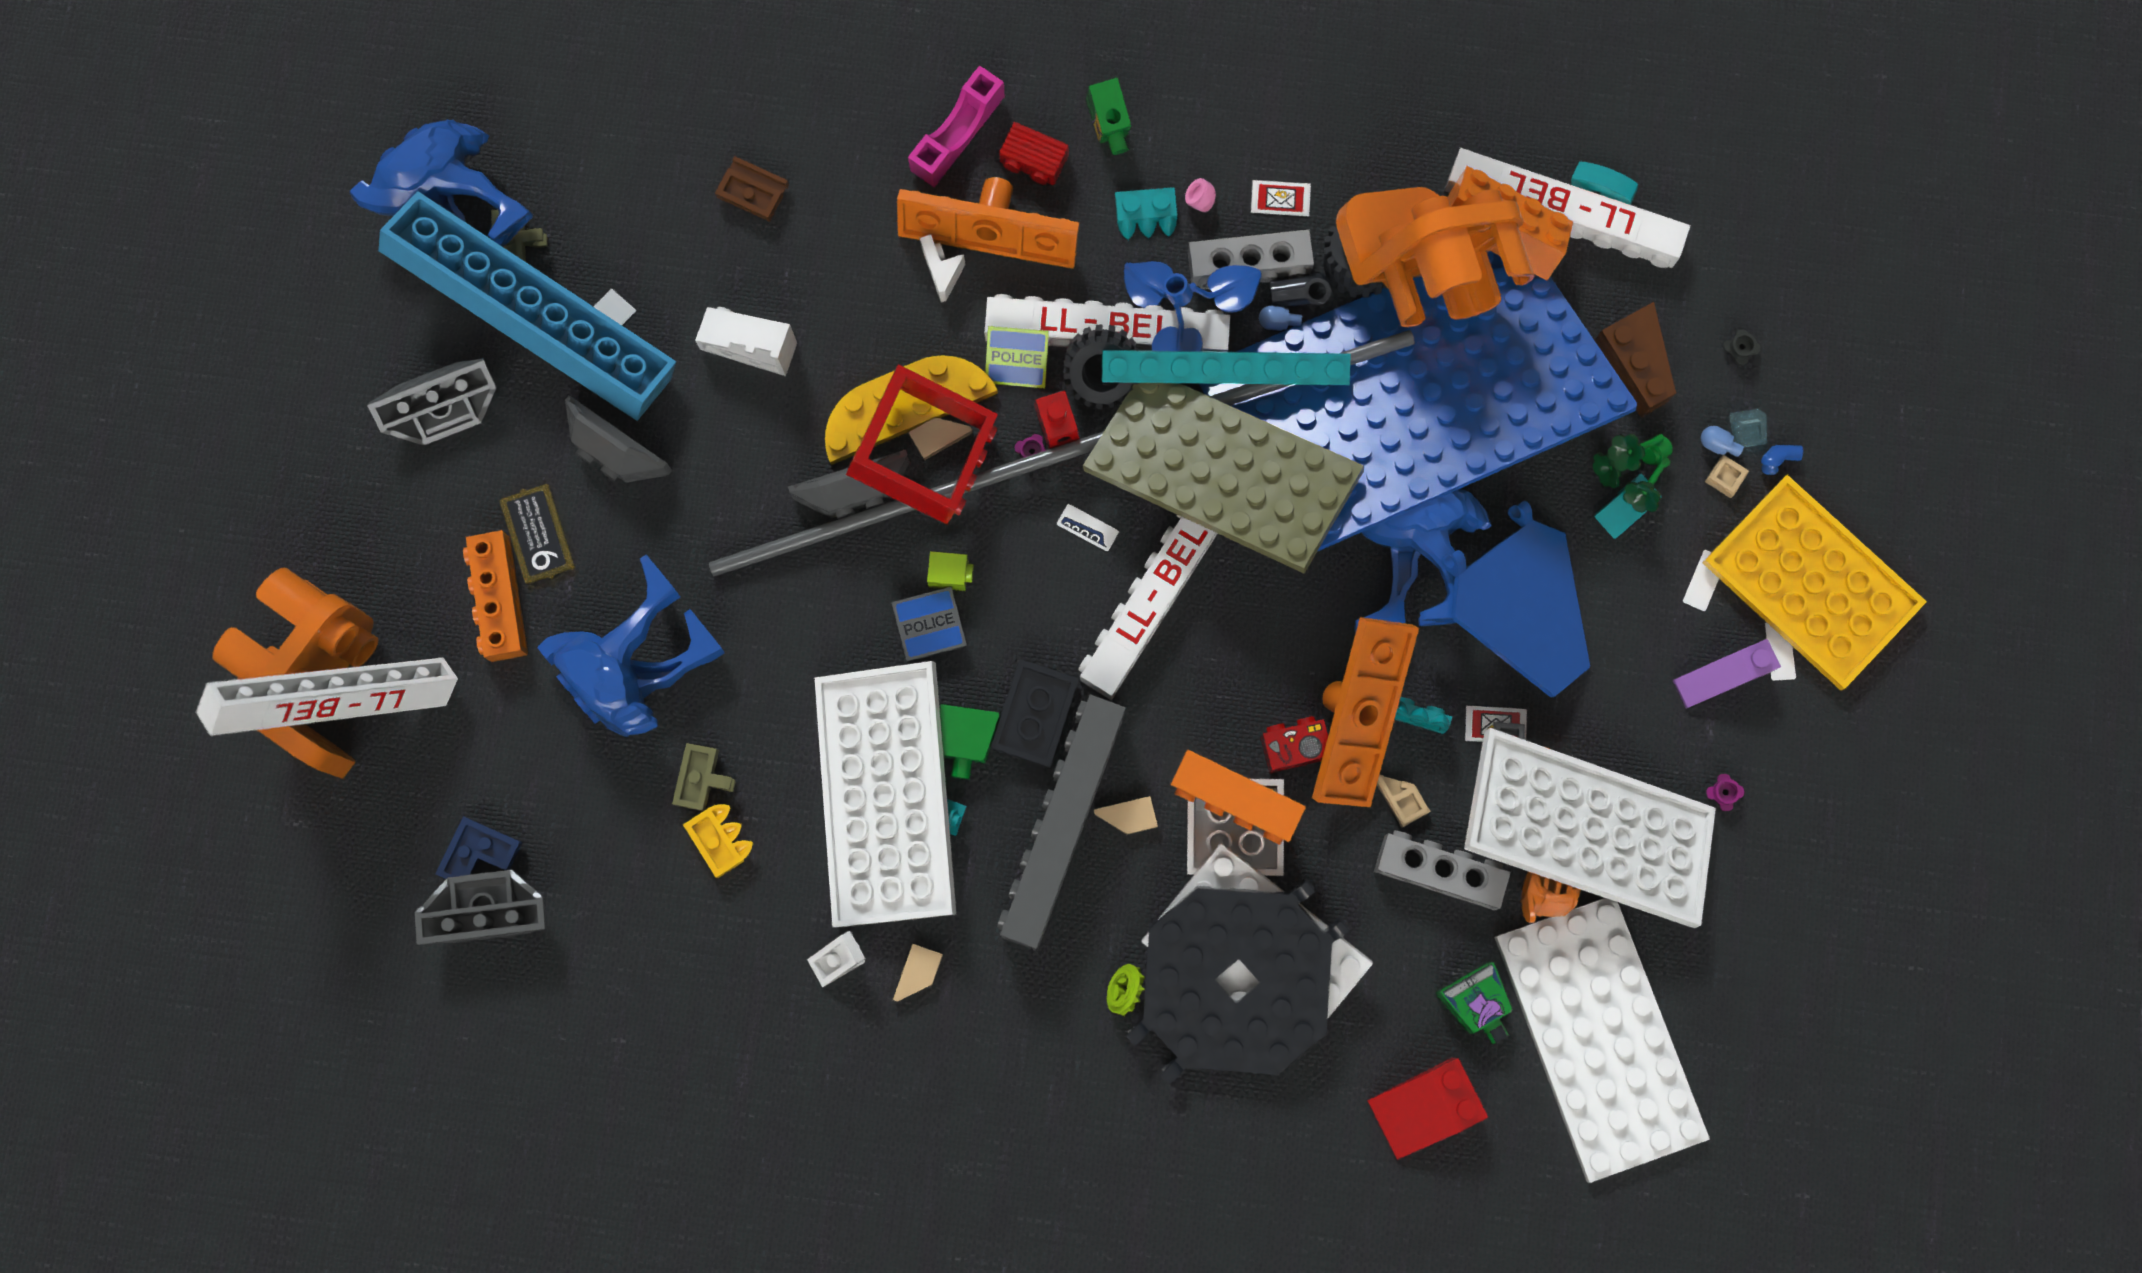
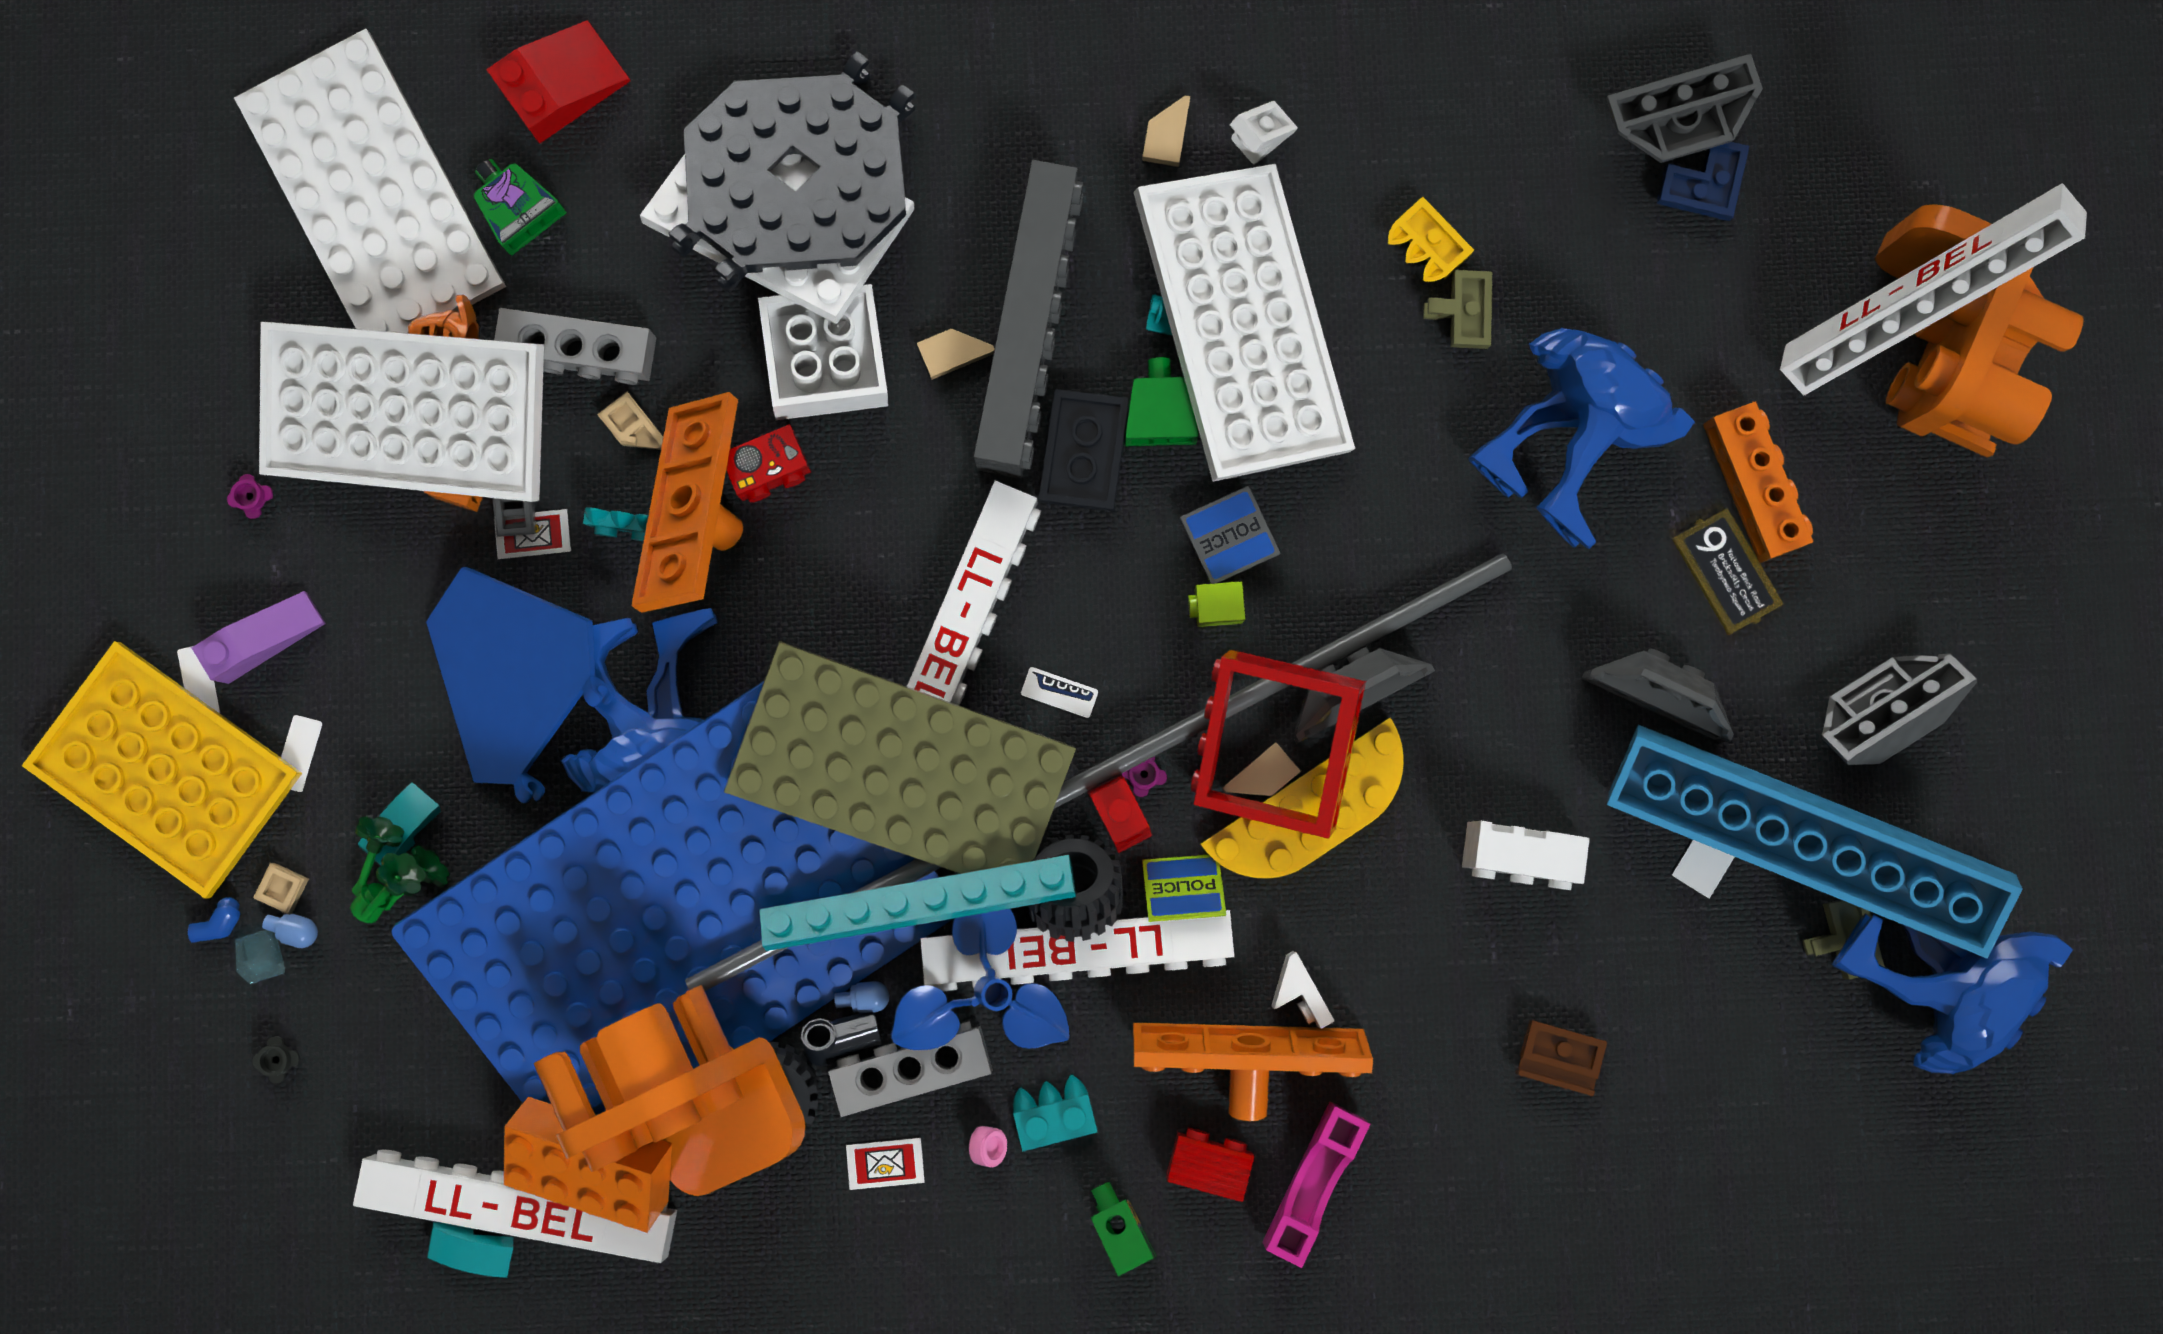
camera: 170 degrees right, 5 degrees up
lime gear [1107,964,1145,1016] -> none
orange brick [1171,749,1306,845] -> none
reddish brown wedge [1594,302,1676,417] -> none

